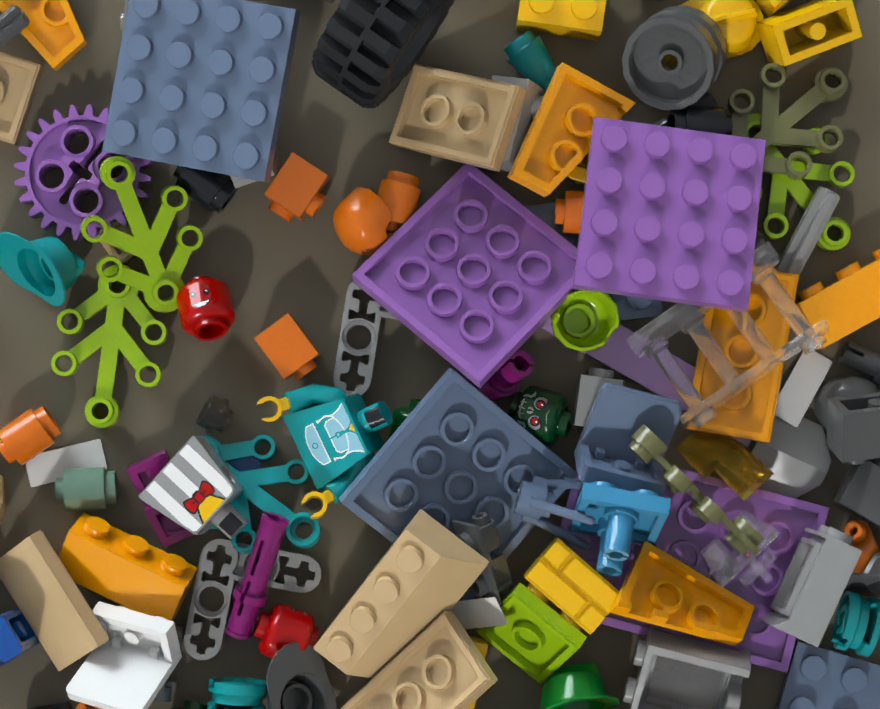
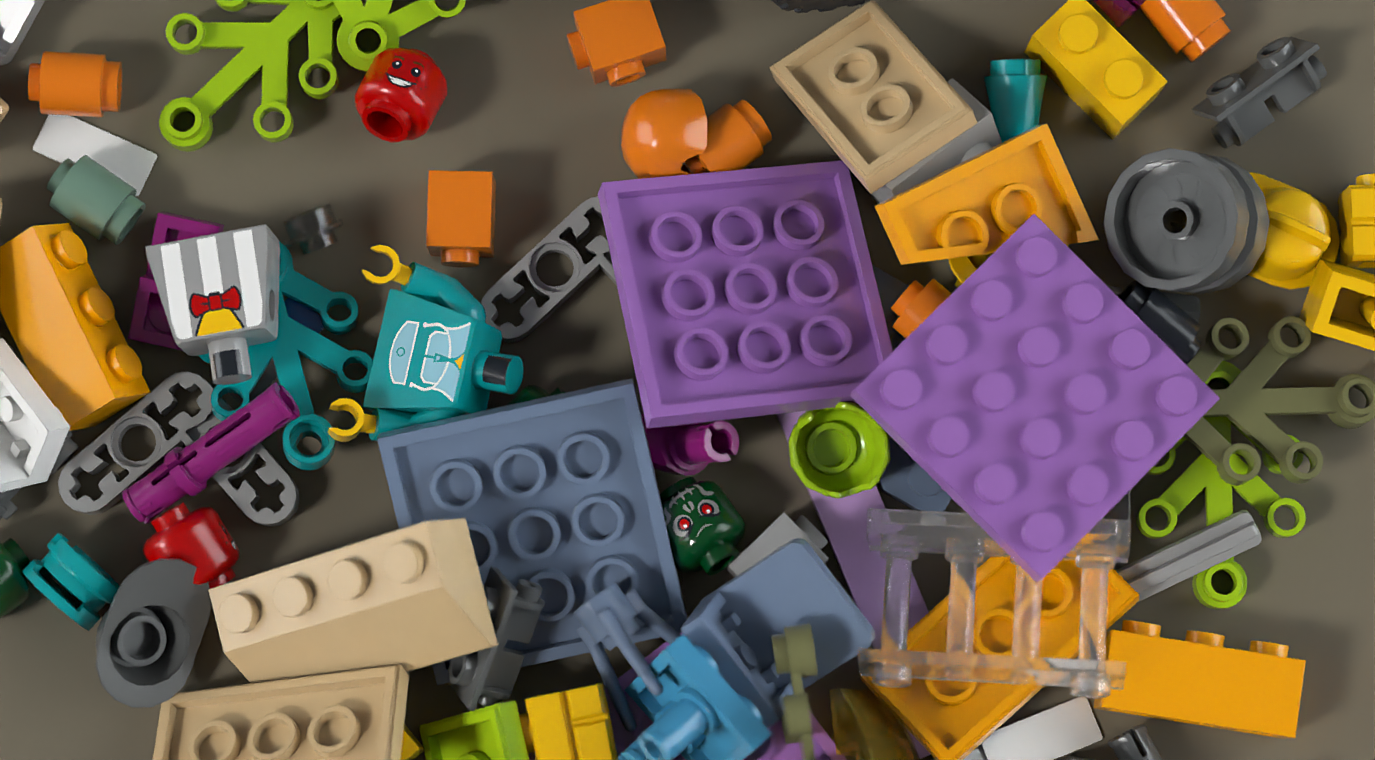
camera: 40 degrees right, 5 degrees down
white sticker [451,597,508,630] -> none

